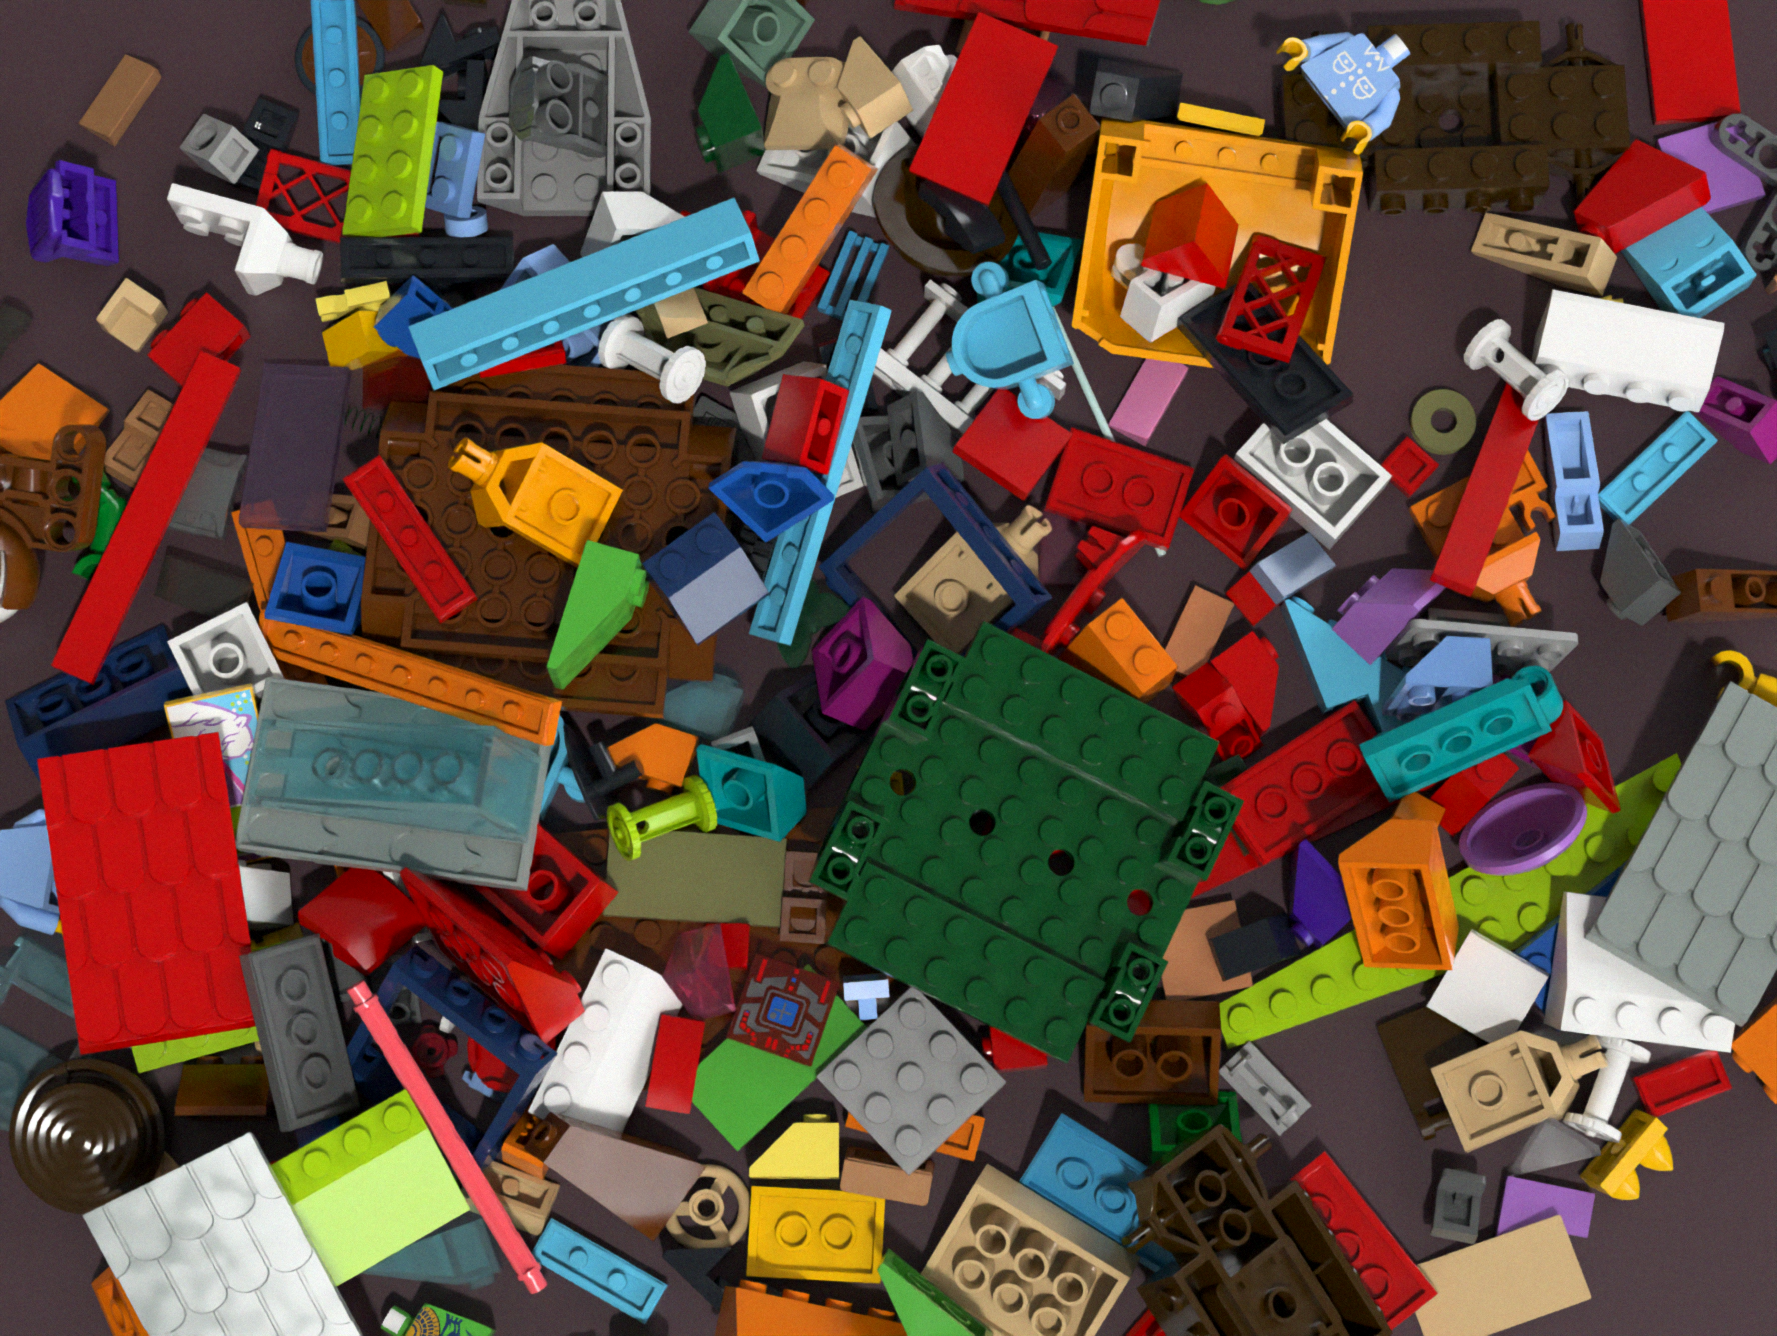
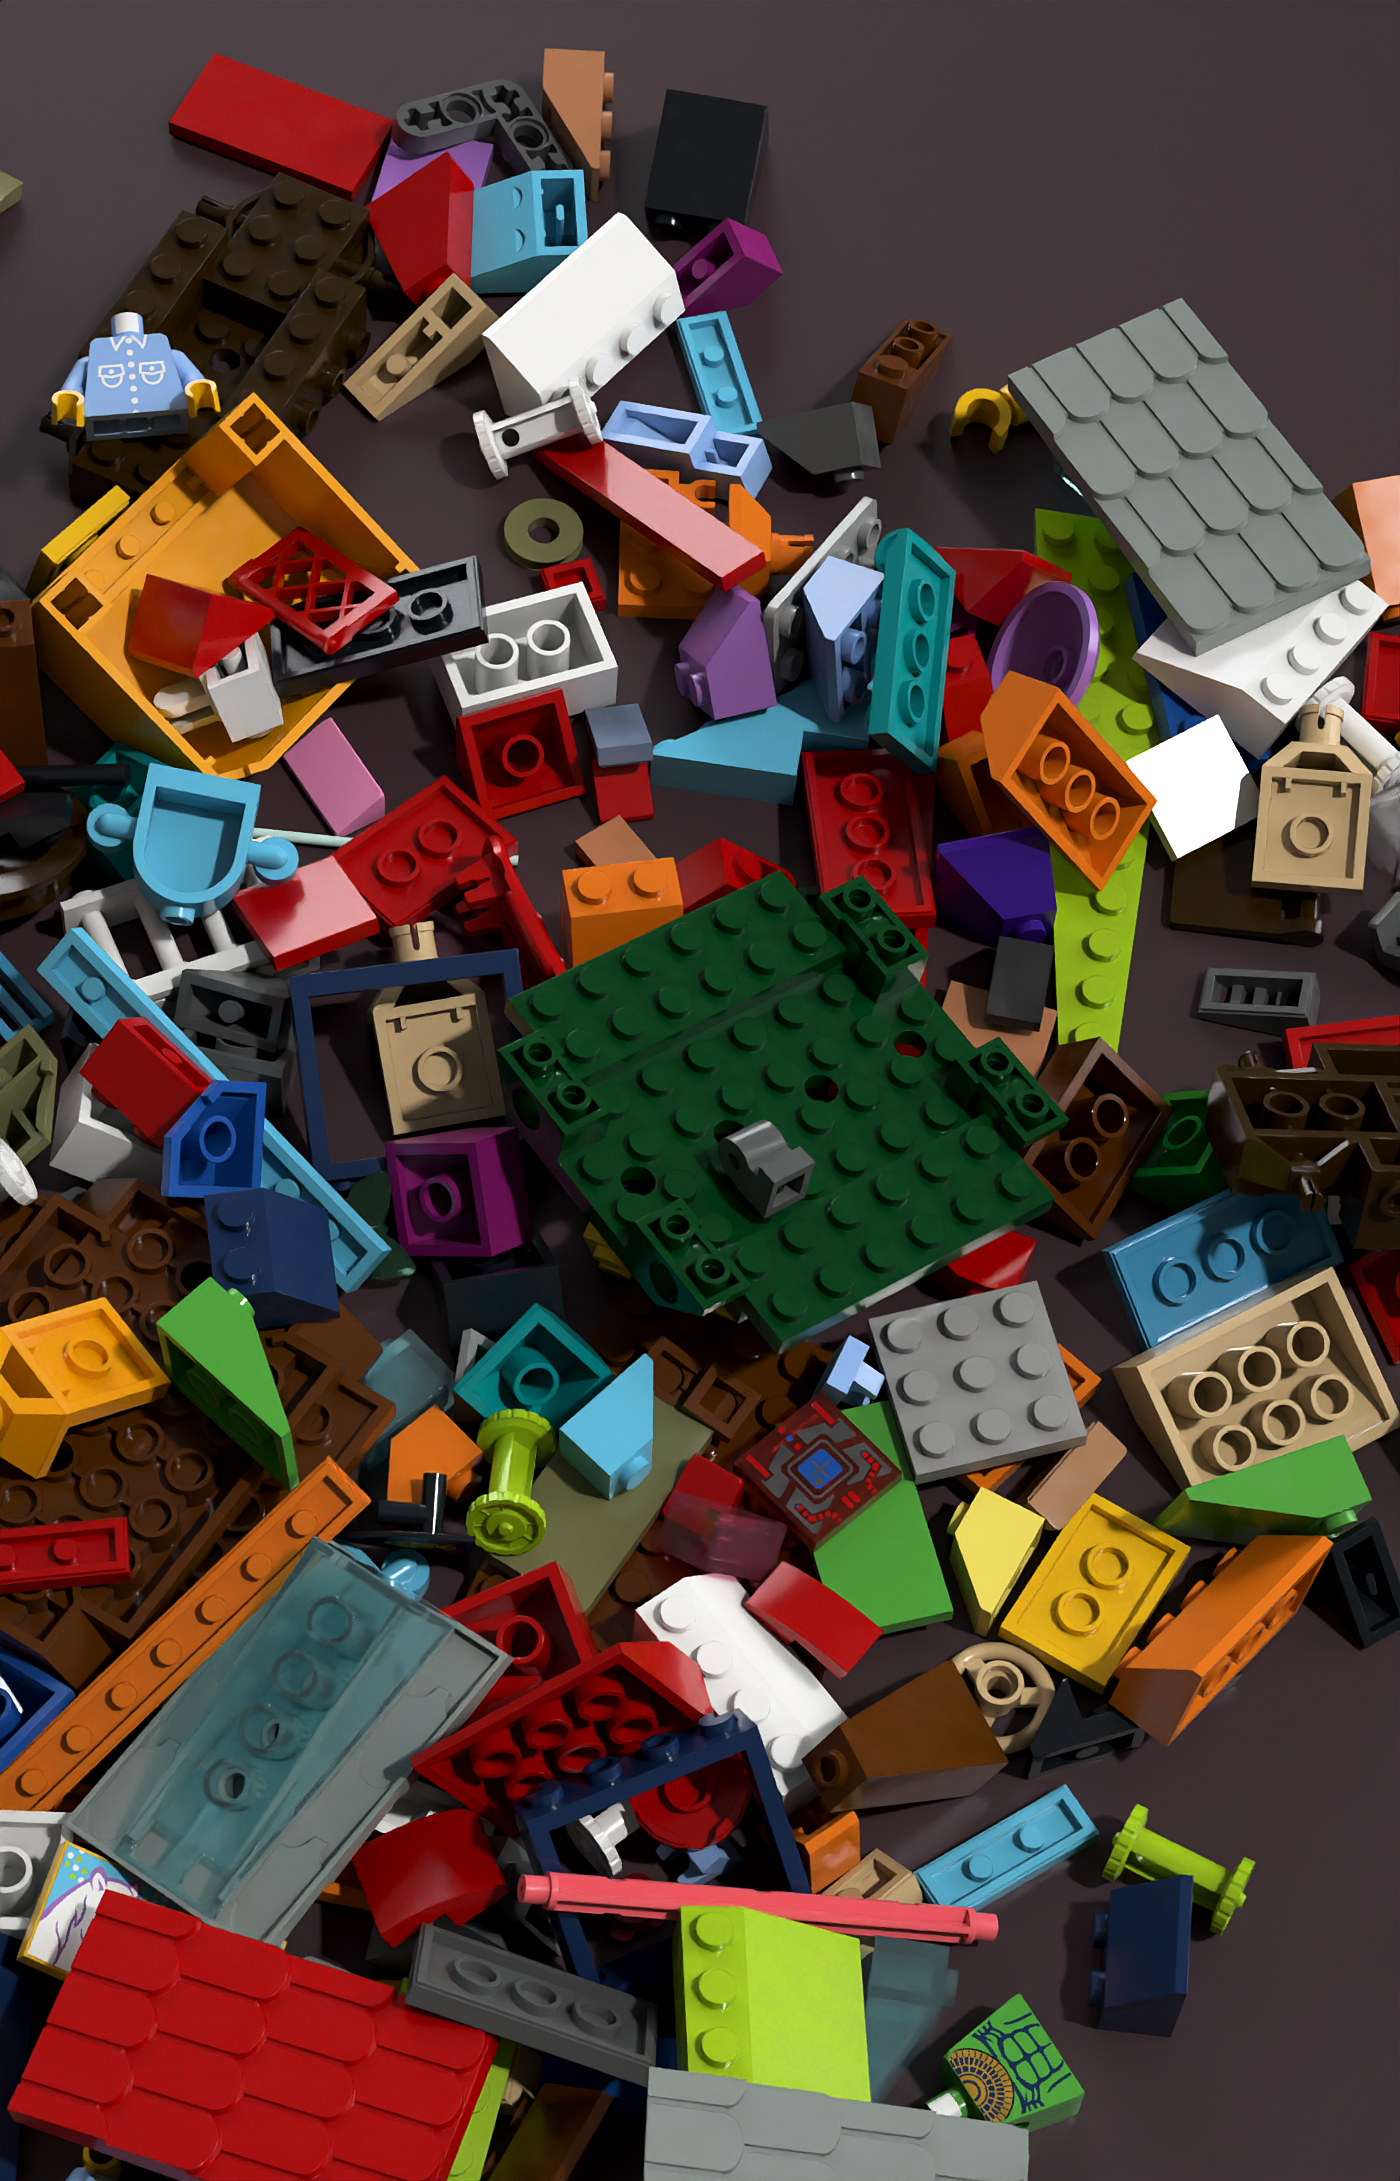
camera: 65 degrees left, 20 degrees down
red slope [1210,631,1279,738] -> none
light grey hinge [1219,1041,1312,1136] -> none
none -> medium azure slope [559,1353,653,1500]
none -> dark grey leg [718,1119,815,1219]
none -> dark grey slope [1198,967,1320,1036]

